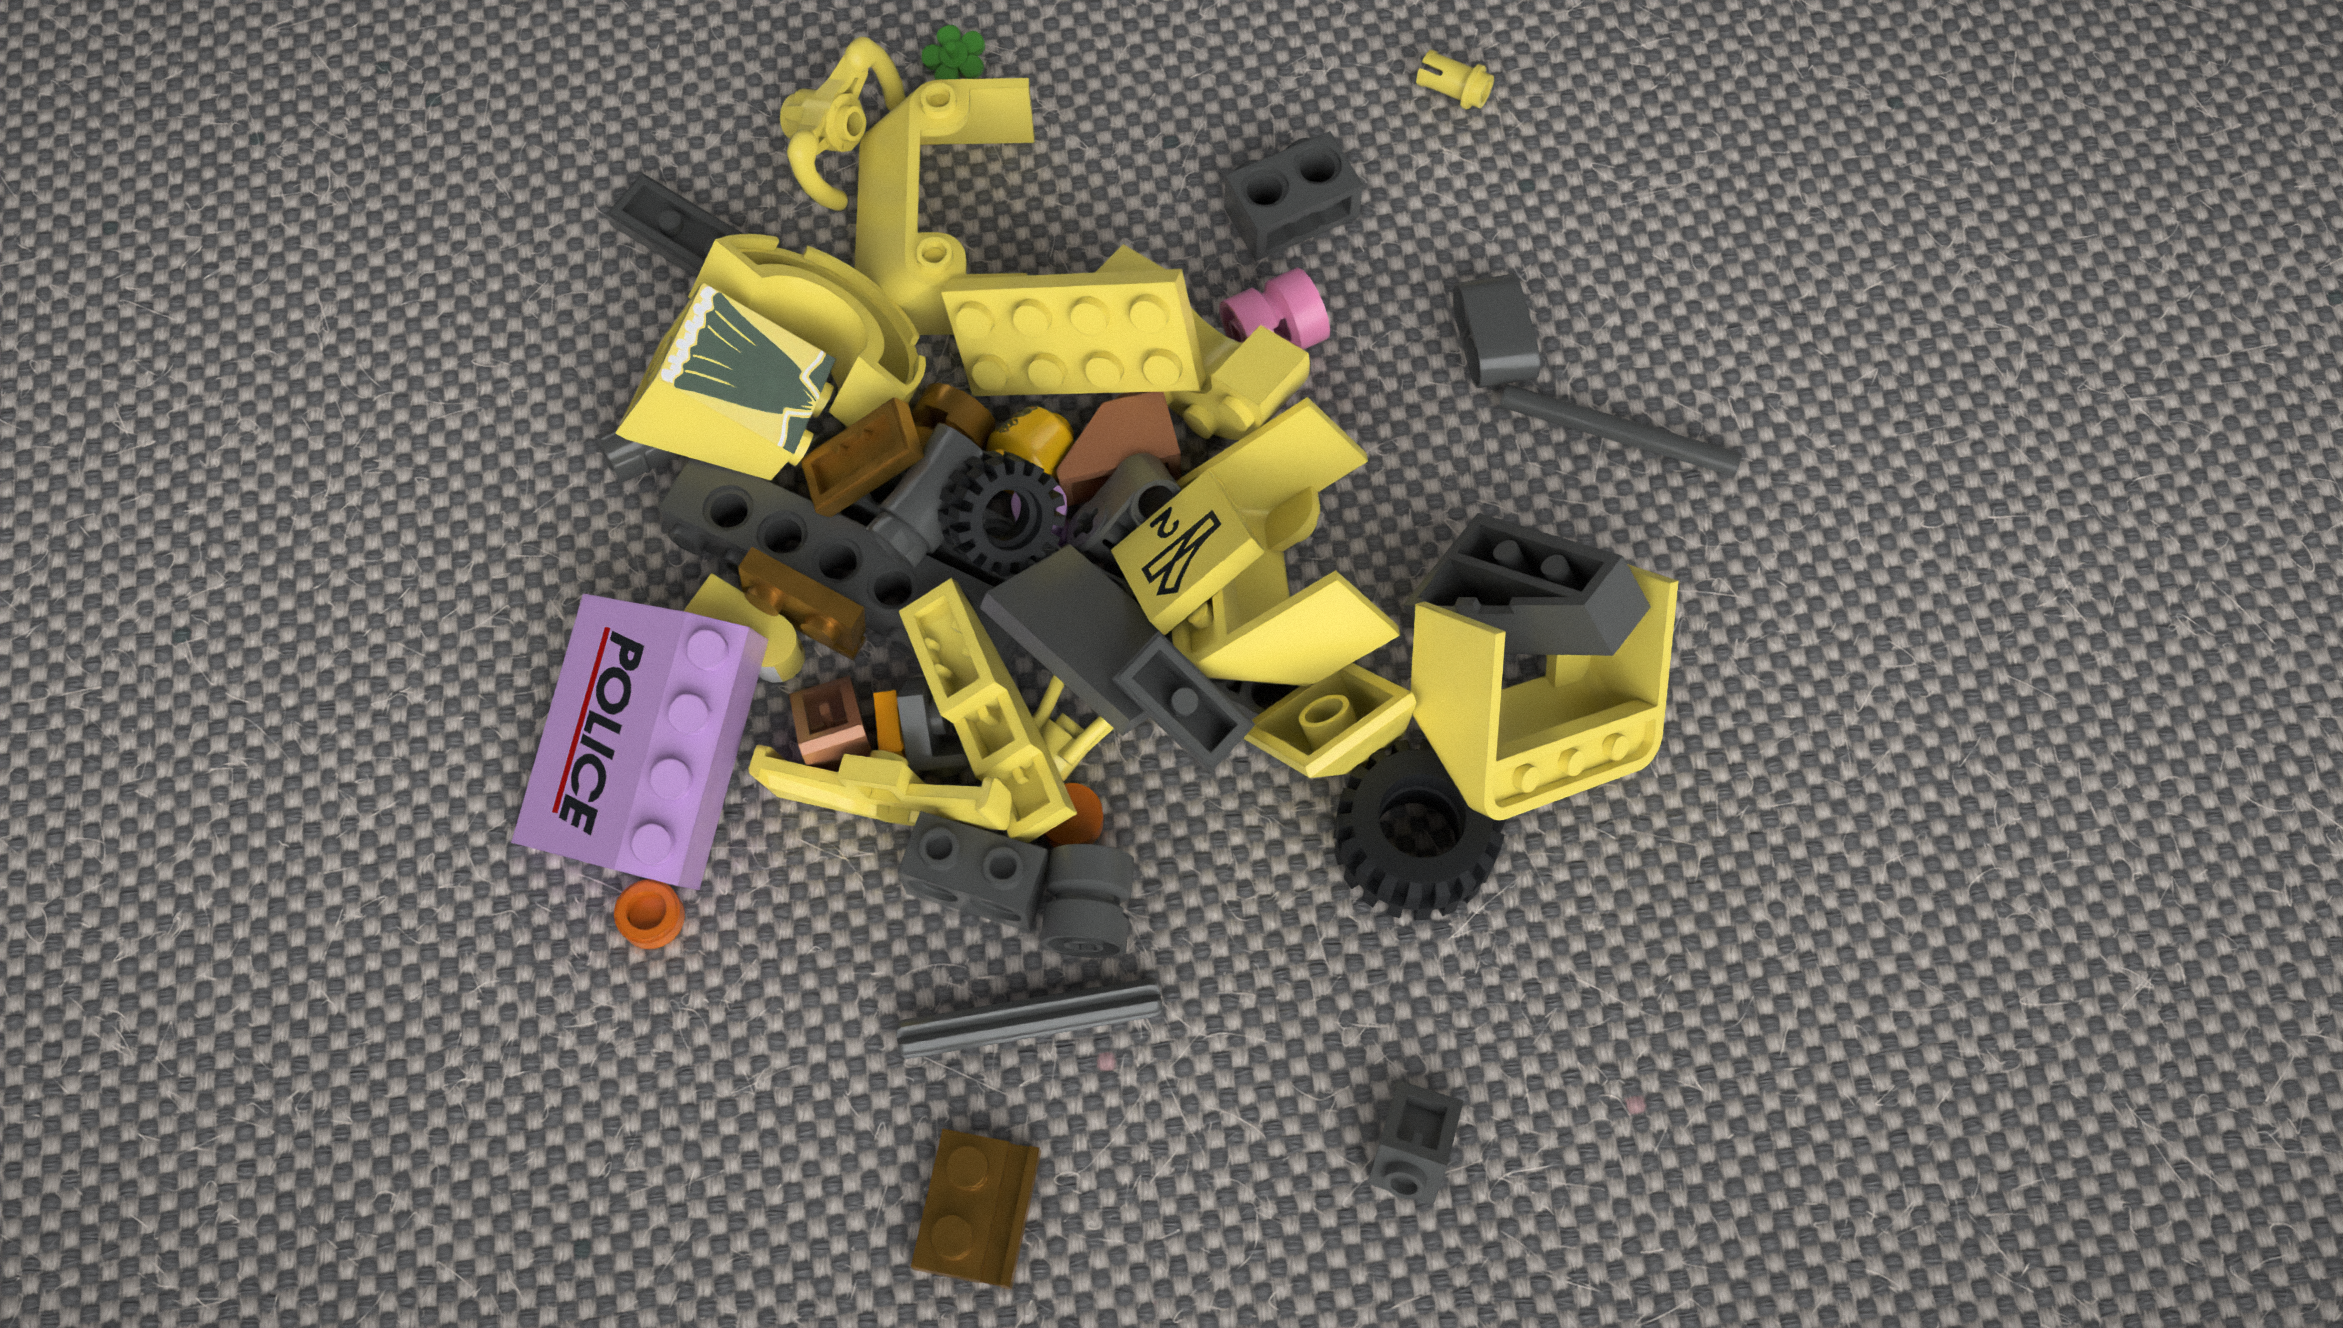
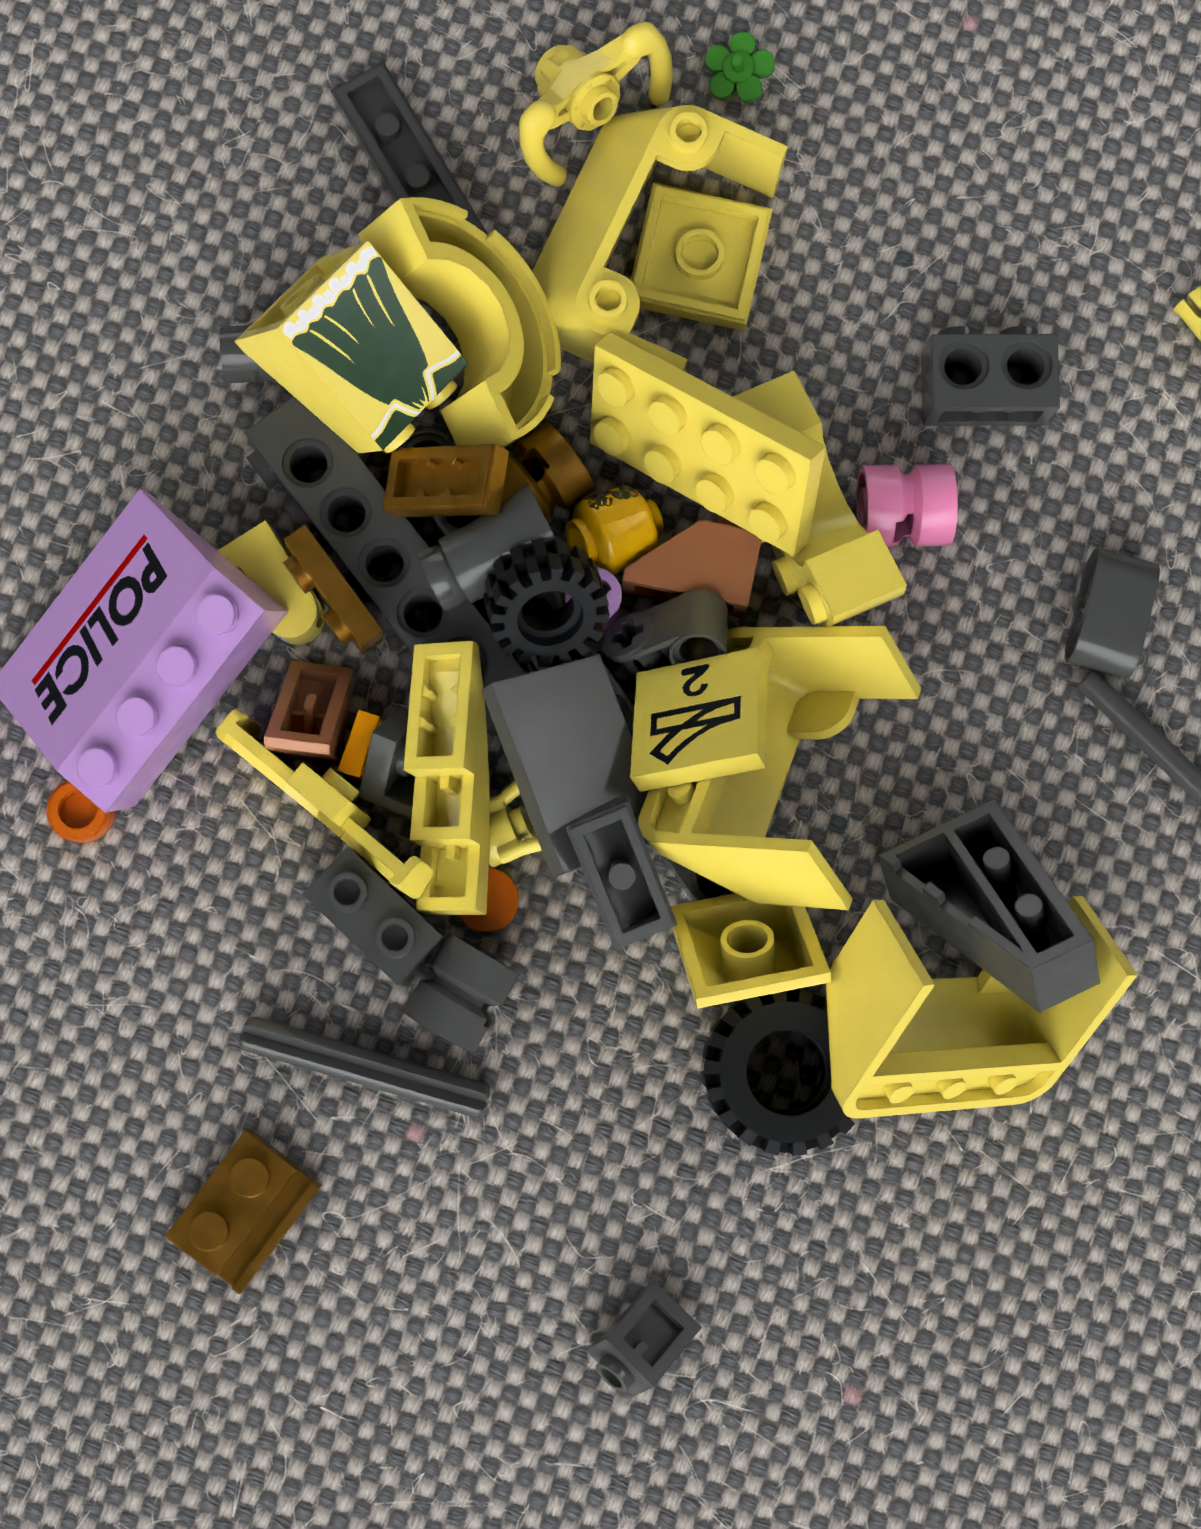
camera: 20 degrees right, 15 degrees up
none -> light yellow tile [630,182,773,332]

